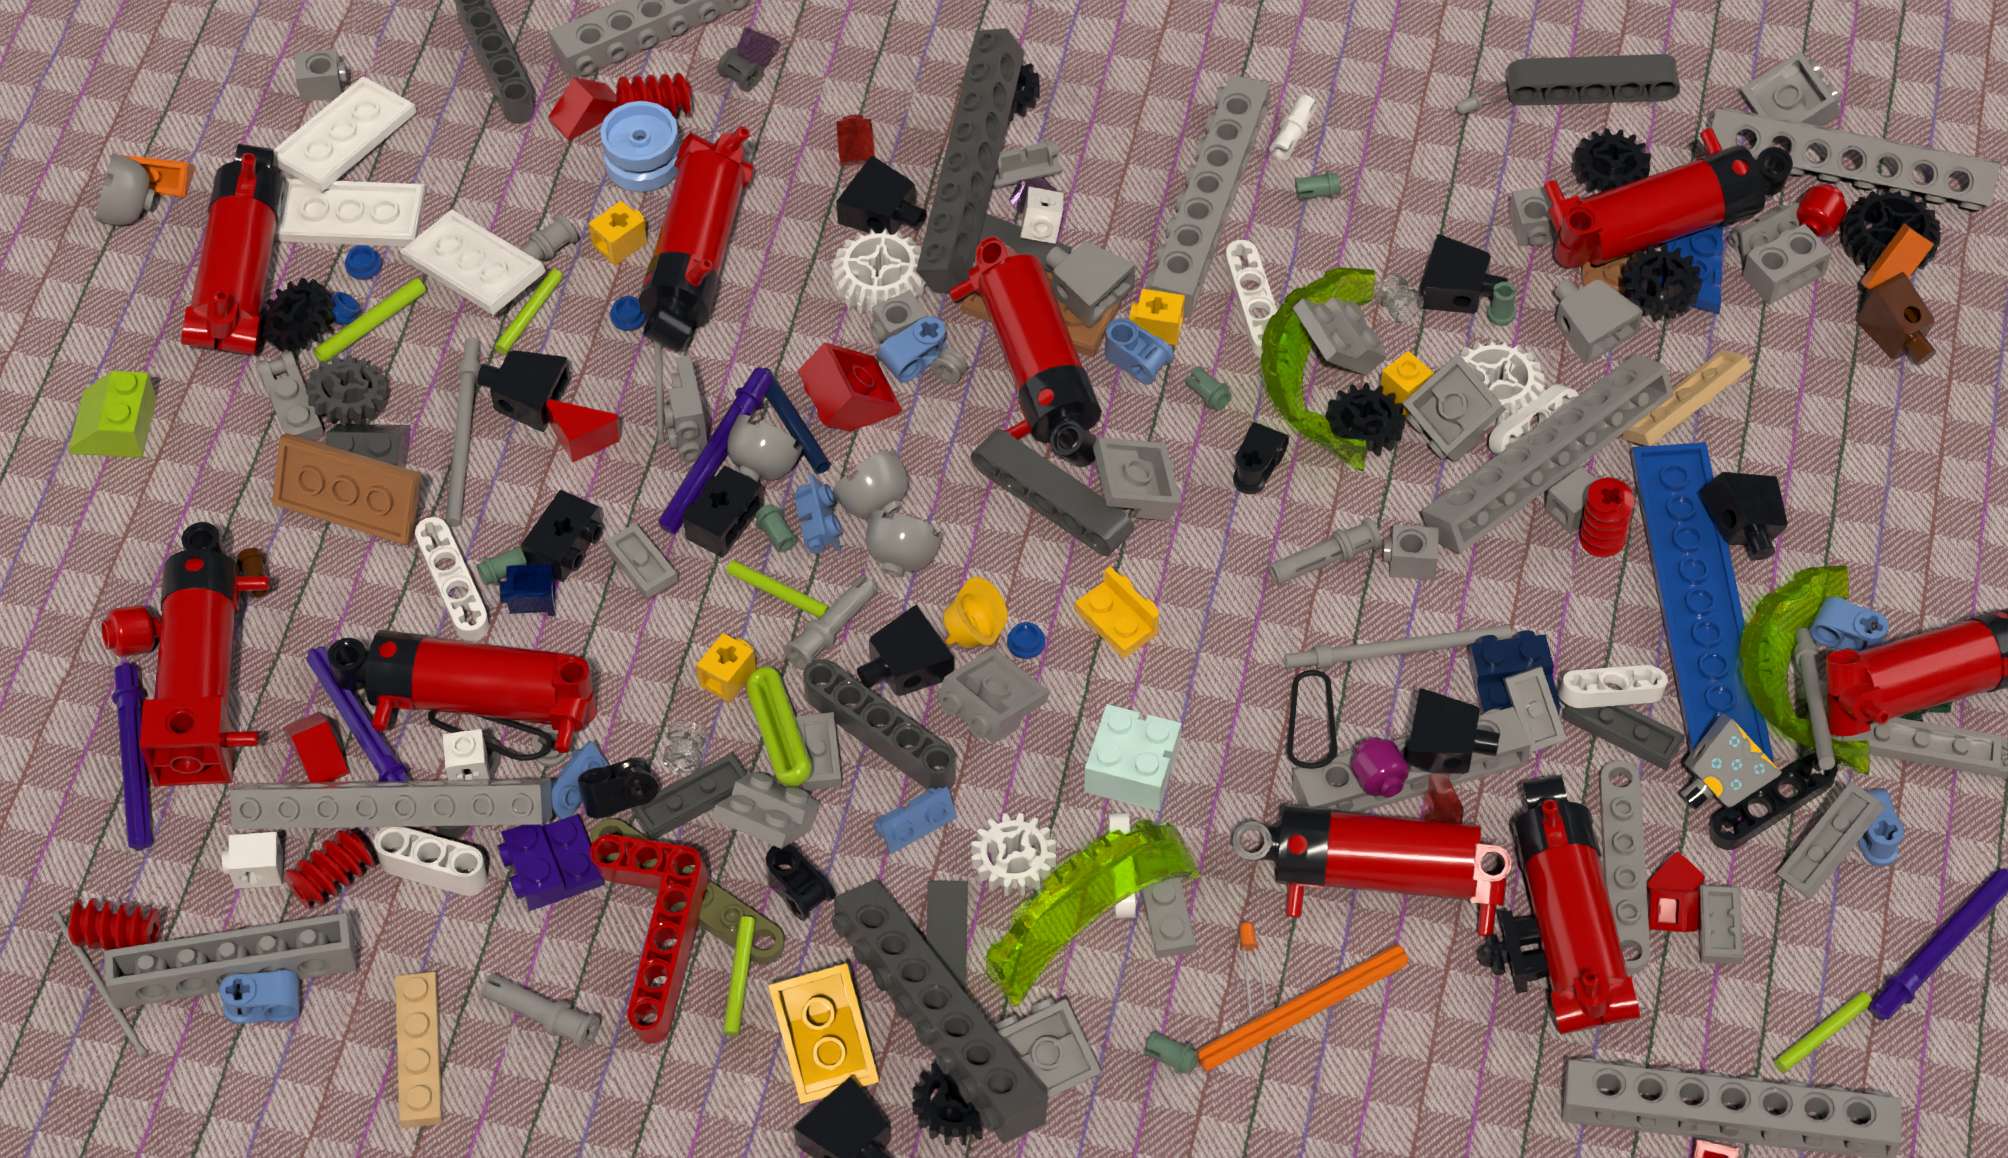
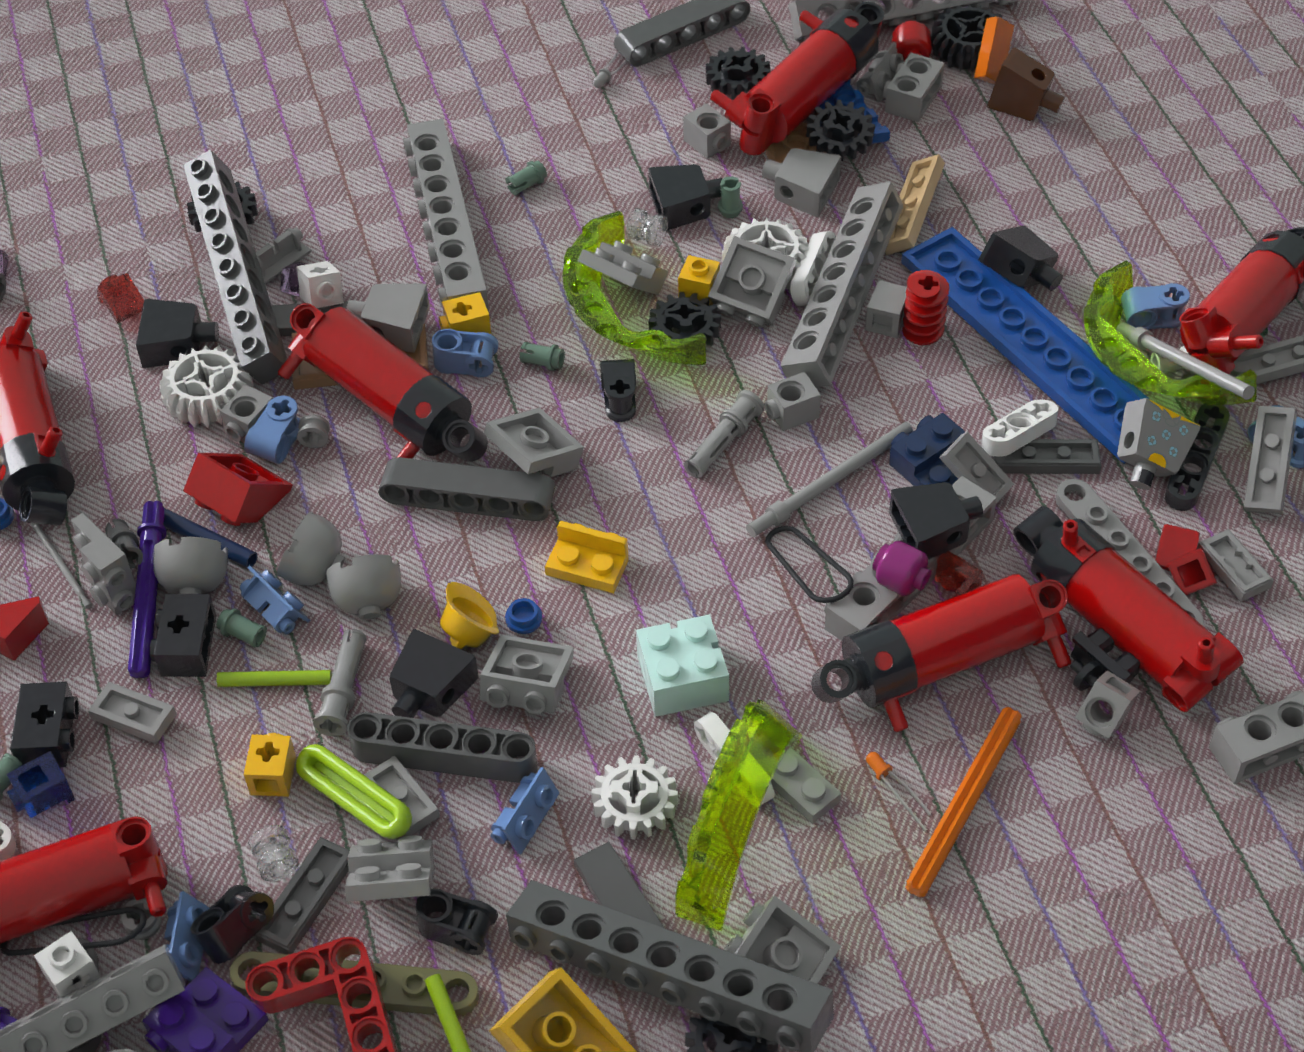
camera: 30 degrees left, 5 degrees down
sand green pin [1144,1031,1199,1075] -> none
white beam [1225,240,1285,360] -> none
white pin [1270,95,1318,160] -> none
none -> dark grey pin [105,518,143,569]
none -> light grey brick [1075,670,1141,739]

